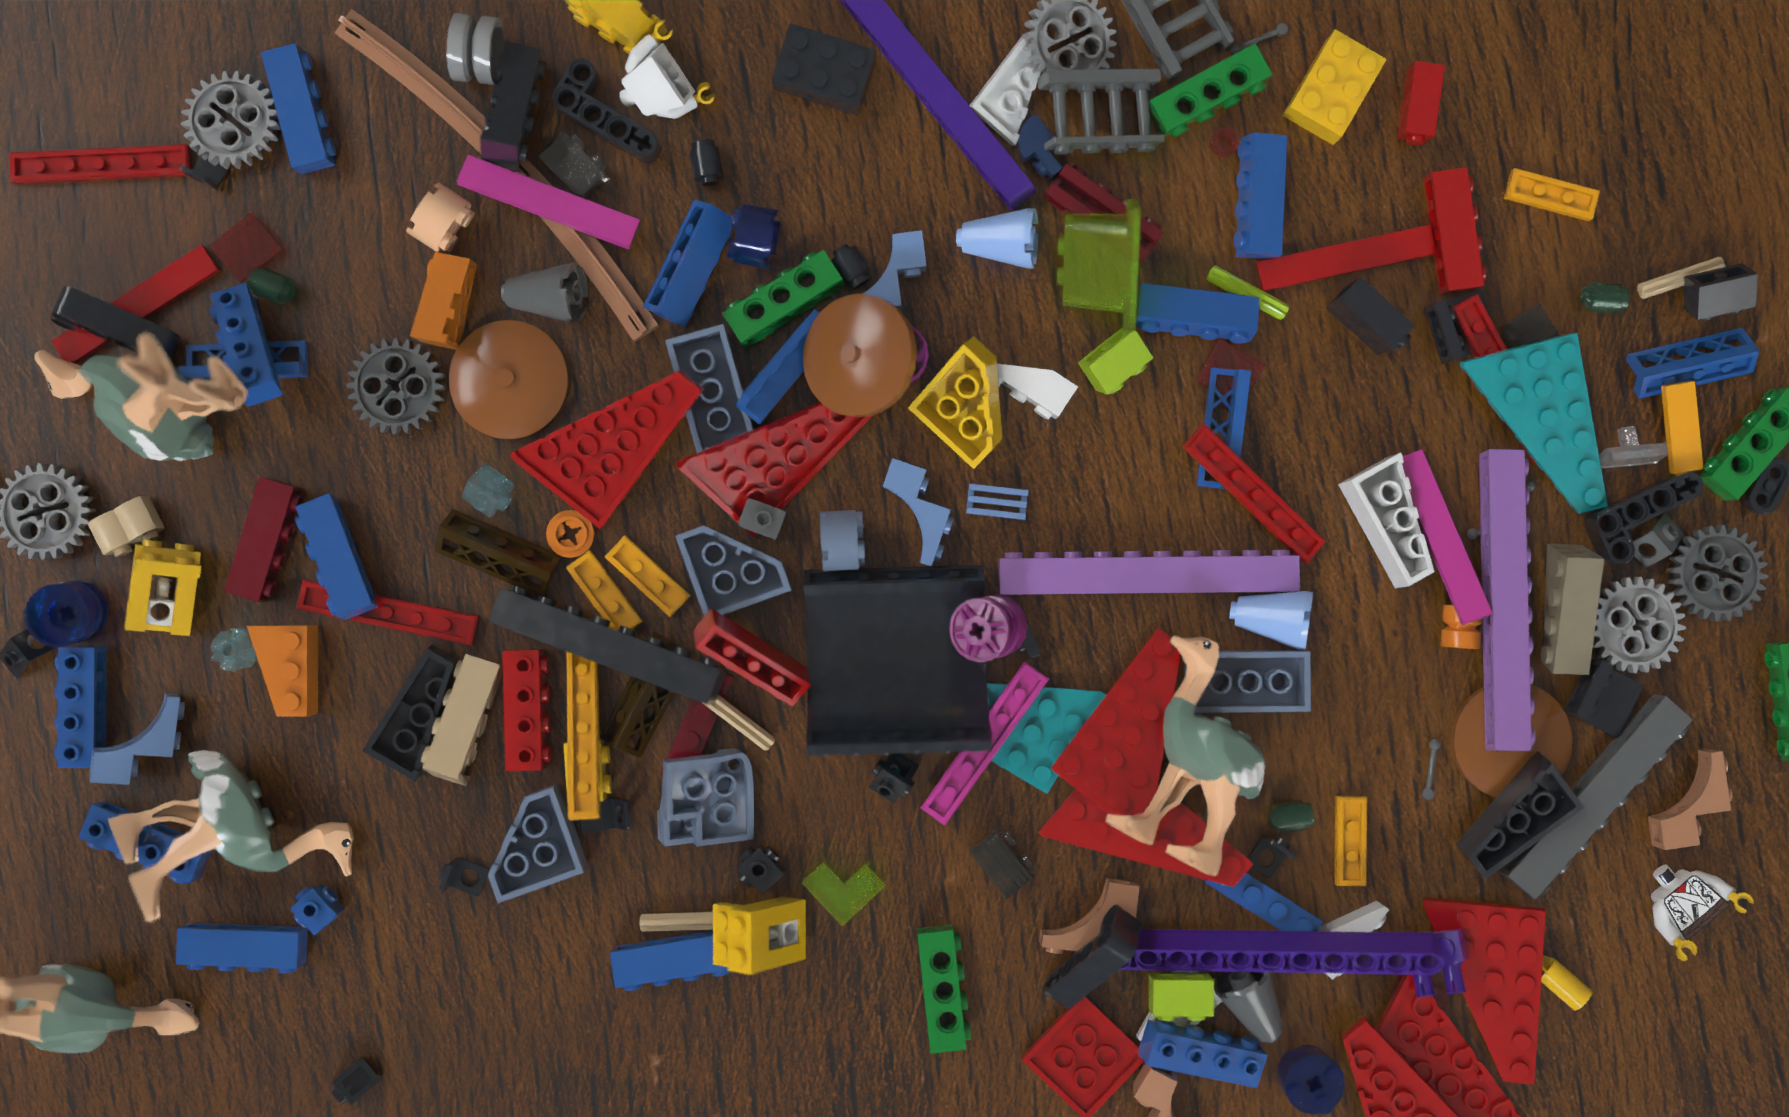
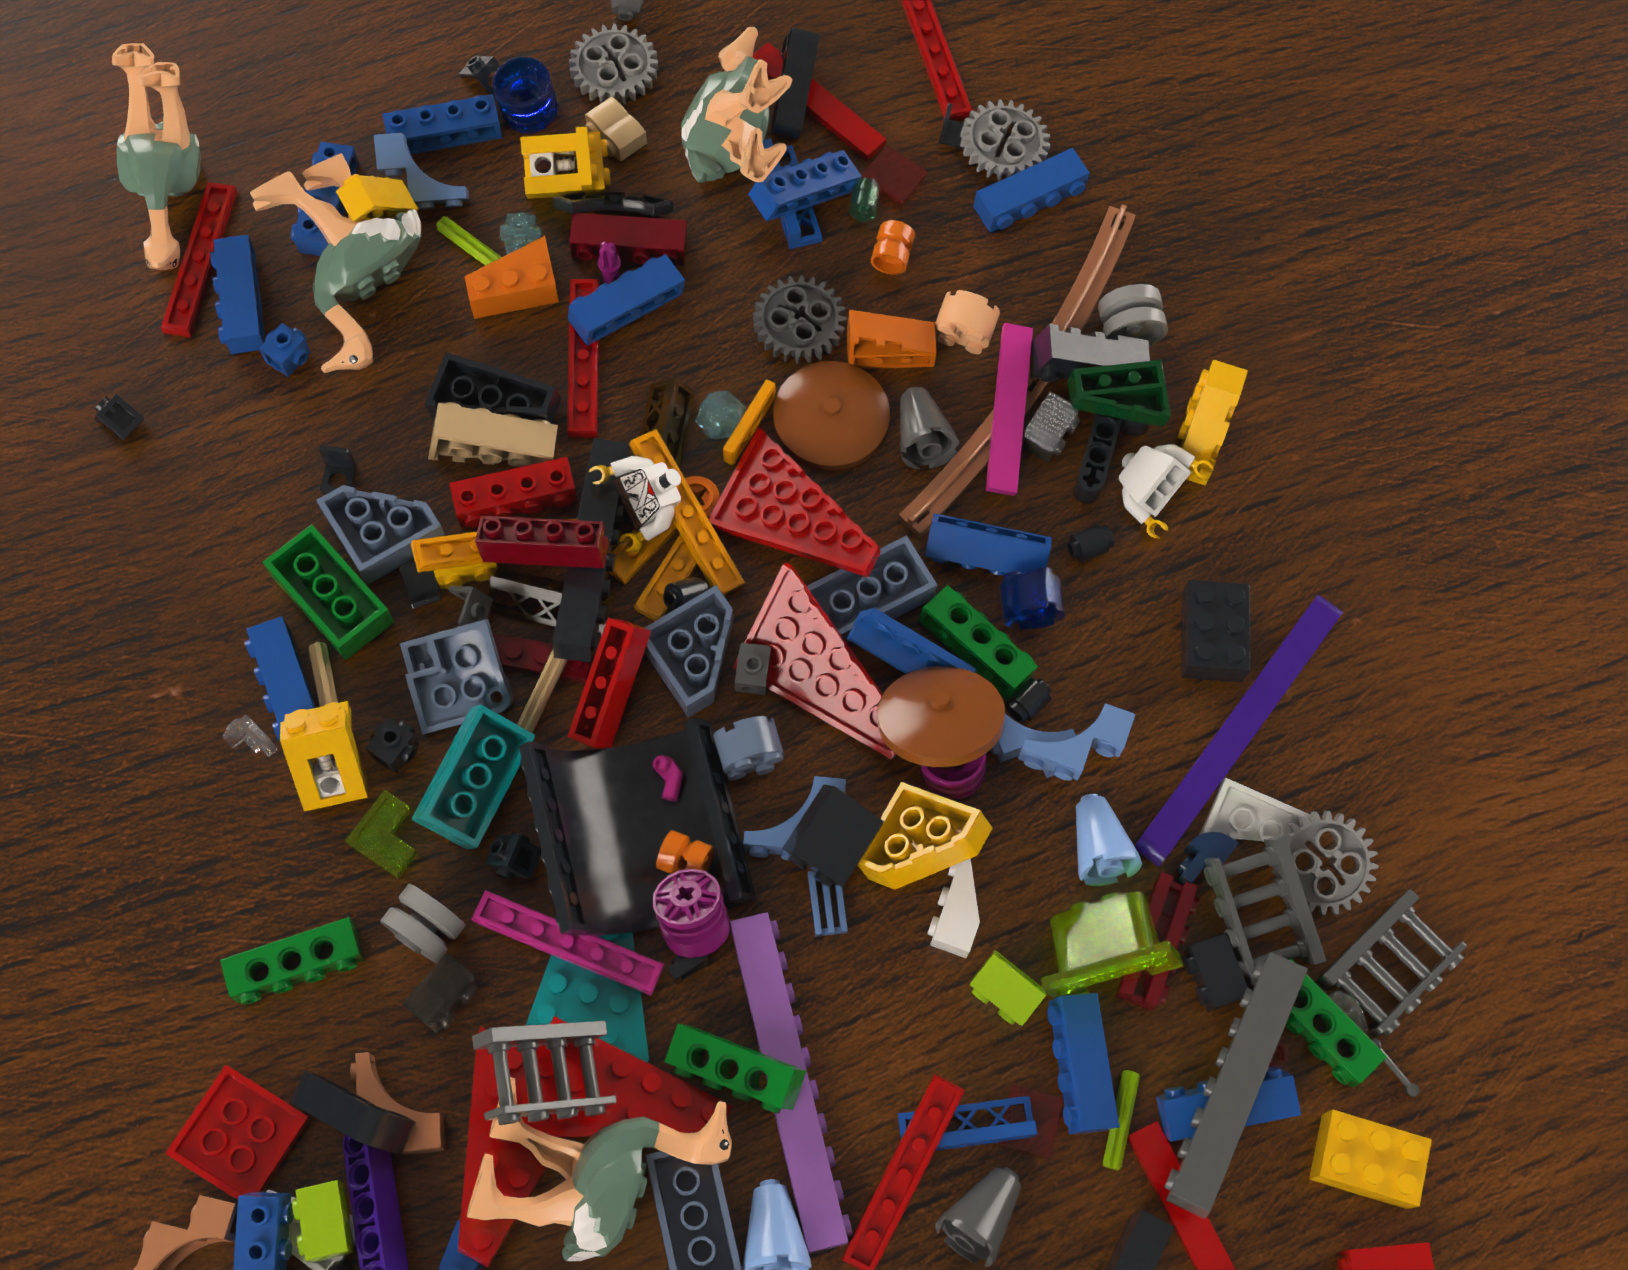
camera: 65 degrees right, 20 degrees down
none -> red tile [161,182,237,338]
none -> clear bracket [222,714,278,757]
none -> green brick [263,524,394,661]
none -> yellow brick [336,174,419,222]
none -> light grey wheel [380,884,466,963]
none -> teal brick [411,704,535,849]
none -> lime axle [436,216,502,266]
none -> dark grey bracket [448,586,493,626]
none -> dark grey fence [472,1021,617,1125]
none -> dark red brick [475,516,609,568]
none -> black tile [553,191,674,217]
none -> white torso [589,456,681,552]
none -> magenta axle [598,241,621,284]
none -> light orange tile [629,429,745,596]
none -> dark pink arm [653,755,683,801]
none -> orange wheel [656,830,714,874]
none -> black brick [663,577,709,611]
none -> green brick [665,1024,806,1114]
none -> light orange tile [723,379,776,466]
none -> black brick [782,784,884,888]
none -> orange wheel [871,220,915,275]
none -> dark grey cone [935,1167,1022,1267]
none -> medium blue arch [1018,703,1135,781]
none -> dark green wedge [1067,360,1171,427]
none -> dark grey brick [1164,952,1308,1219]
none -> black brick [1183,934,1248,1013]
none -> clear arm [1329,990,1368,1033]

